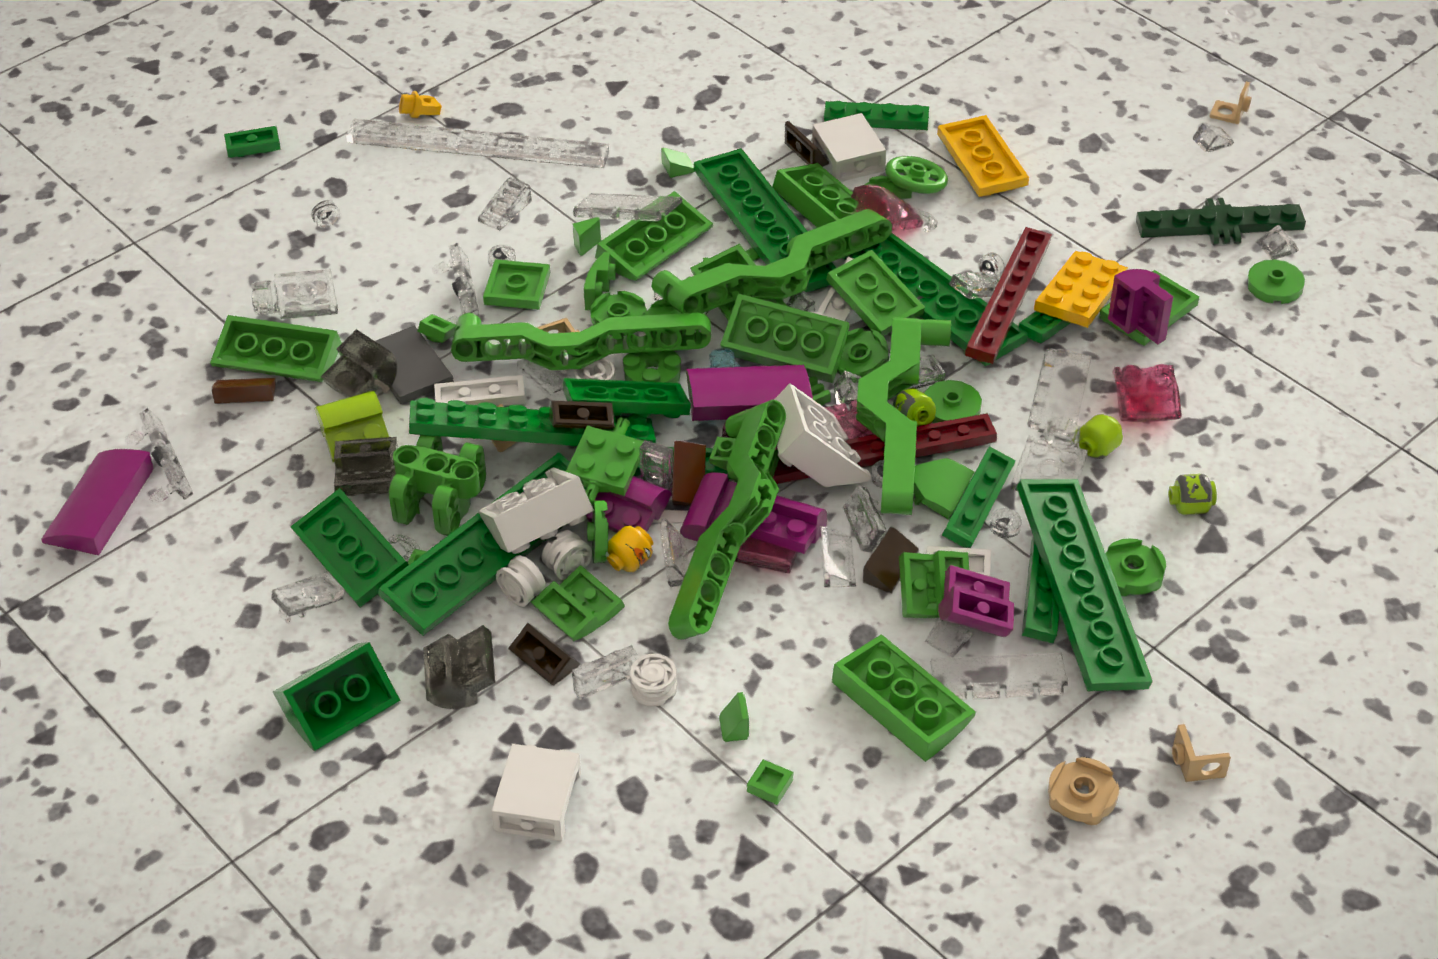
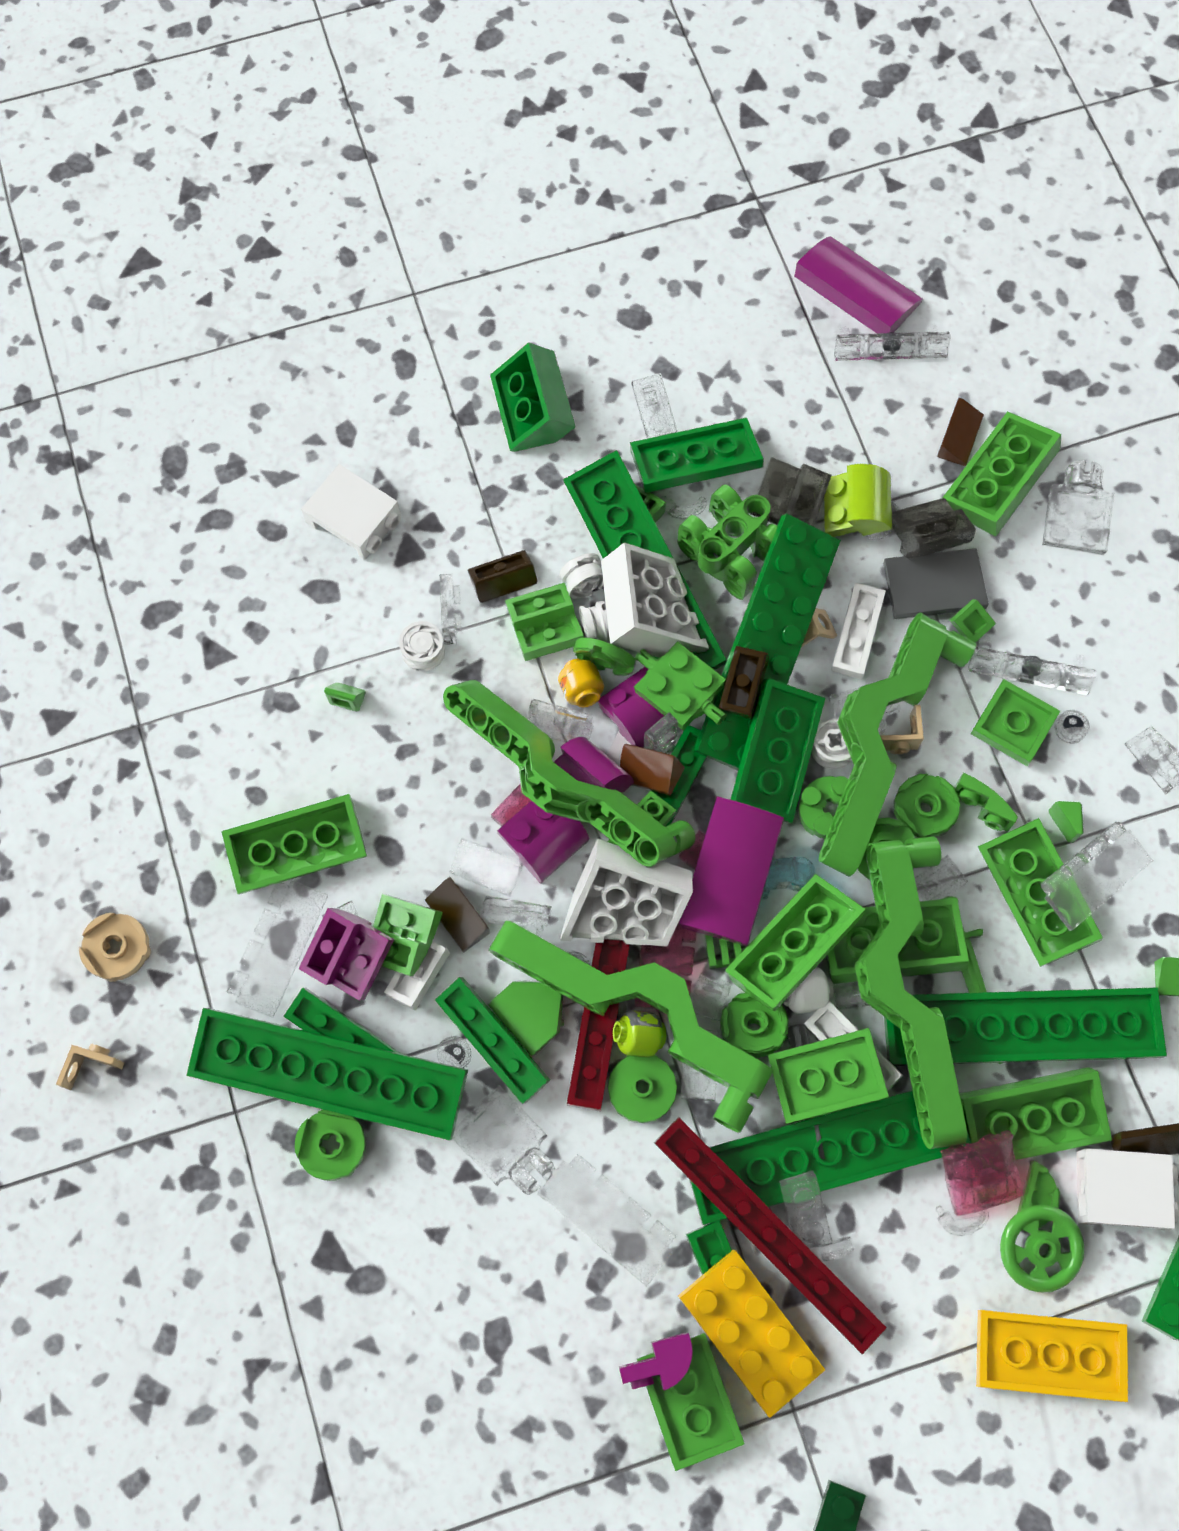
camera: 115 degrees right, 25 degrees up
clear smoke brick [423,625,496,709] -> none
bright green plate [747,759,794,805] -> none
lime head [1077,414,1123,459] -> none
clear pink slope [1112,364,1182,422] -> none
lime head [1168,474,1217,515] -> none

